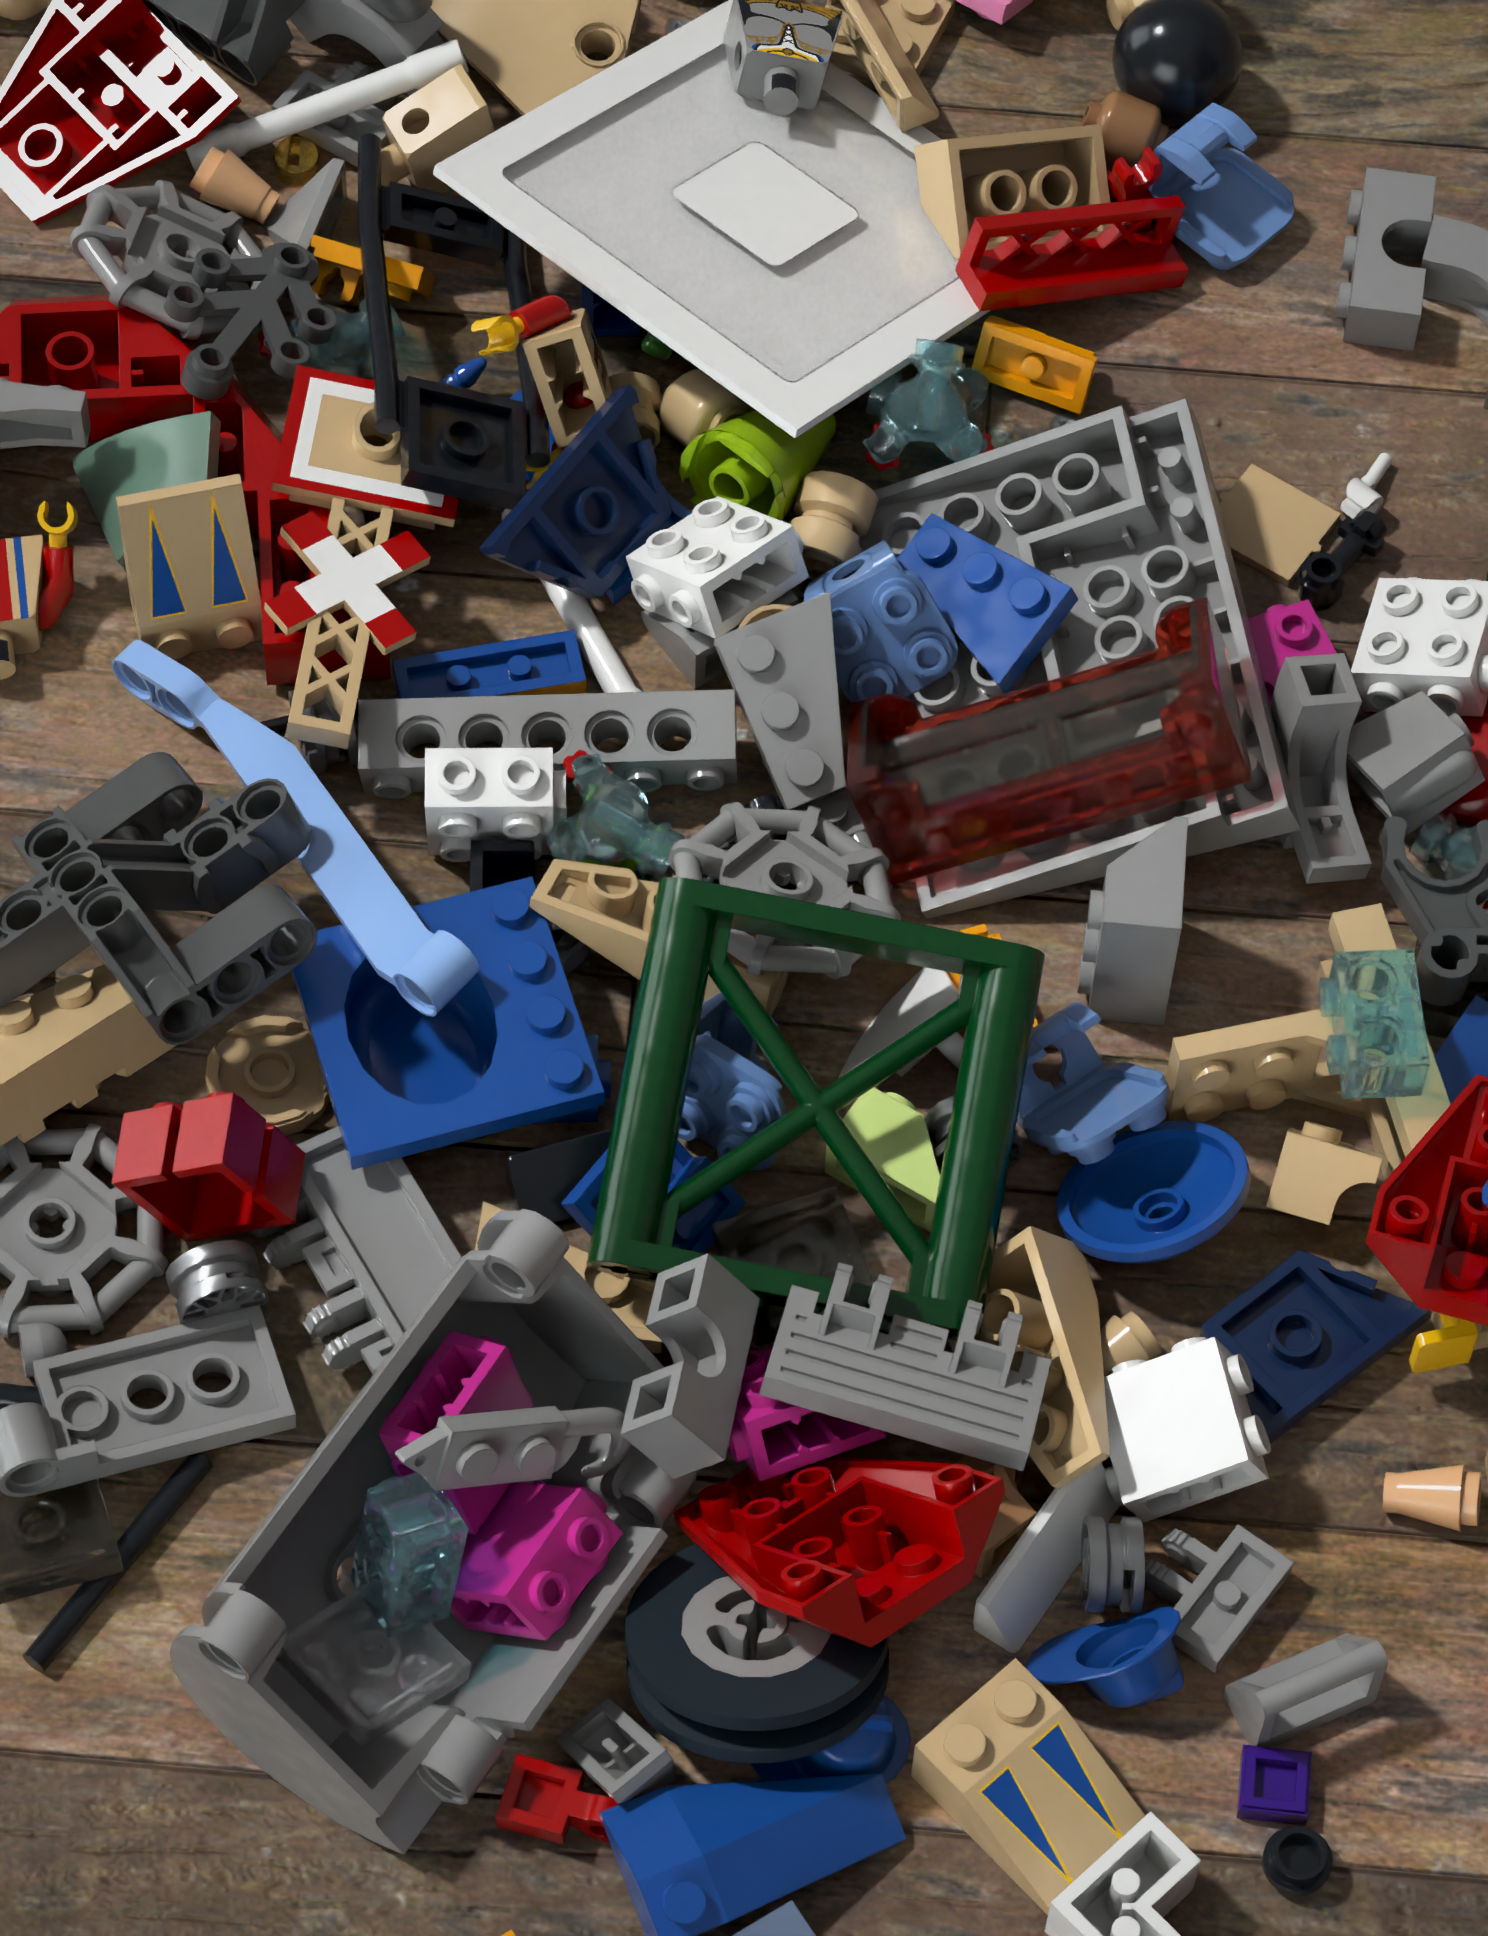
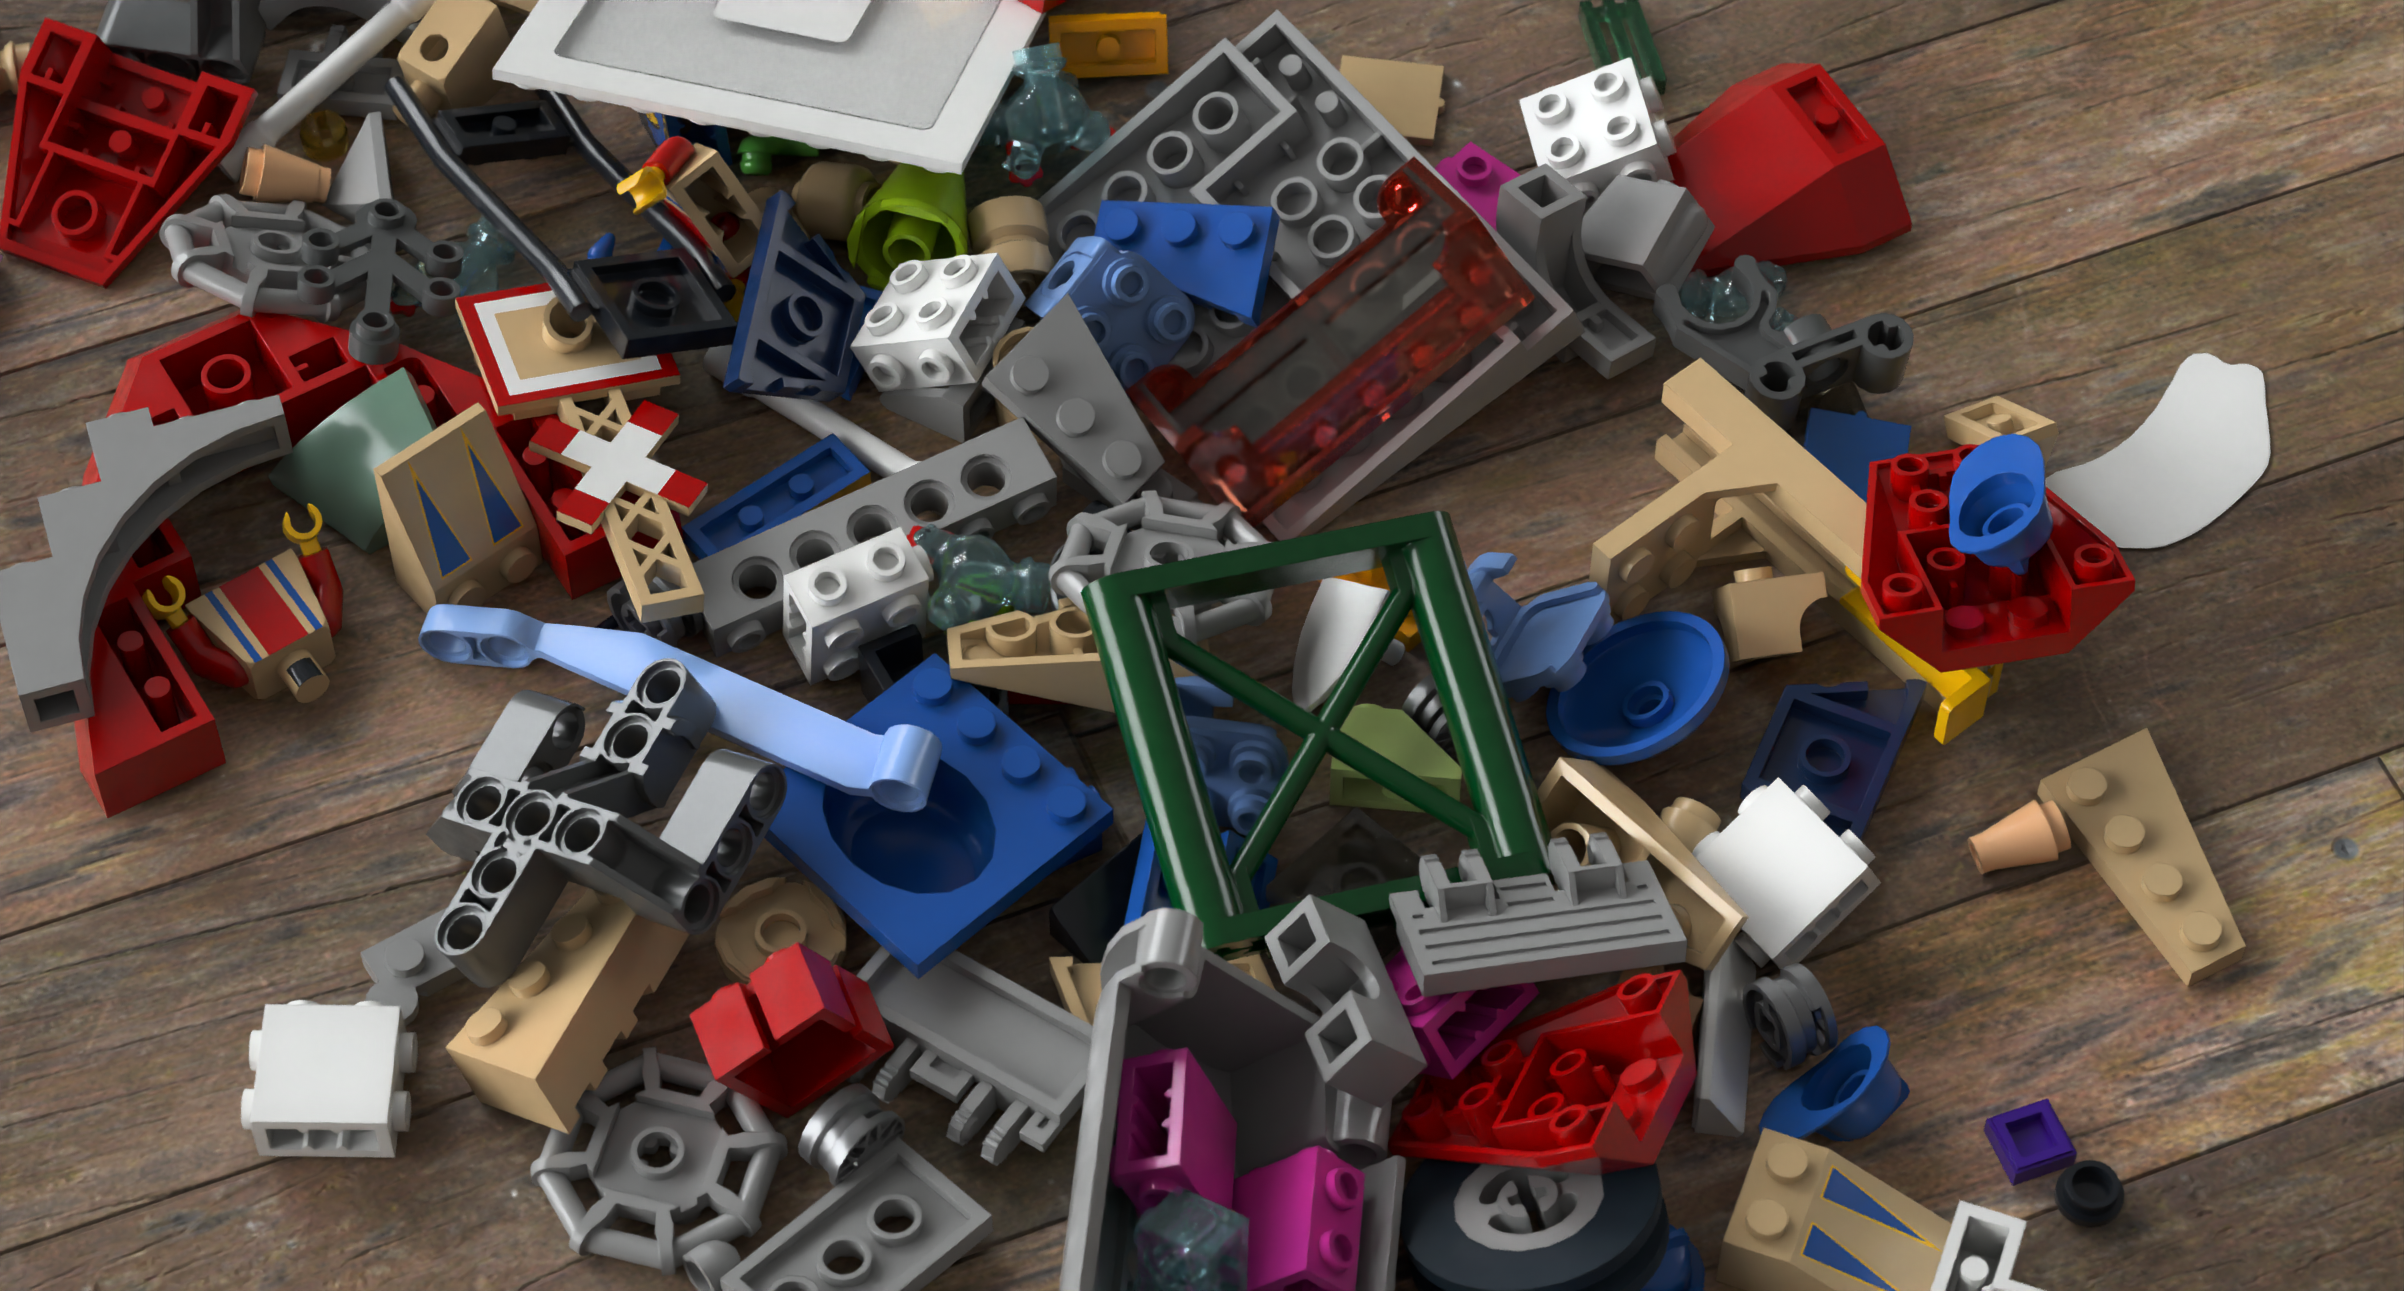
camera: 25 degrees left, 5 degrees down
light orange plate [310,234,436,305] -> none
light grey plate [395,1406,631,1491] -> none
light grey slope [1077,816,1188,1026] -> none
light grey hinge [1145,1524,1294,1673] -> none
light grey tile [1223,1633,1388,1747] -> none
black bar [1296,510,1387,611] -> none
clear light blue brick [1319,949,1430,1099] -> none
white hand [1340,453,1393,519] -> none

